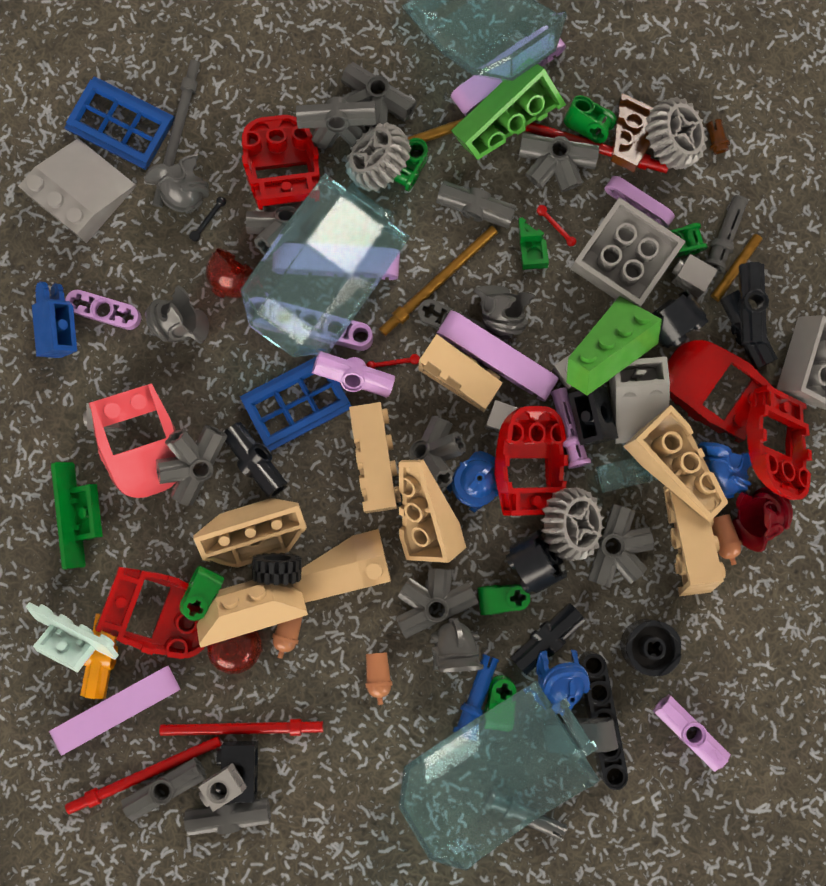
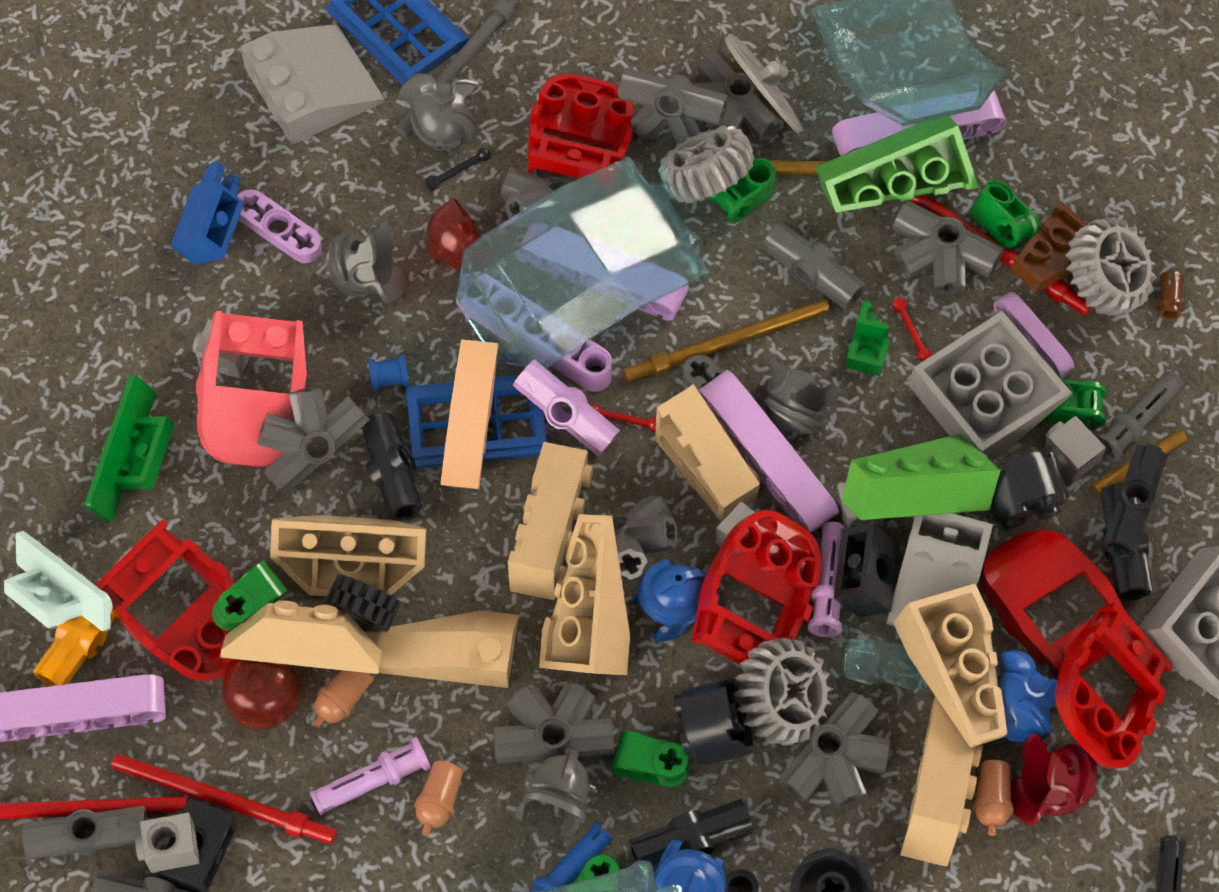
camera: 20 degrees right, 20 degrees down
none -> lavender pin [310,737,431,815]
none -> blue bush [368,354,409,392]
none -> light nougat slope [441,339,499,490]
none -> light grey shield [725,34,803,134]

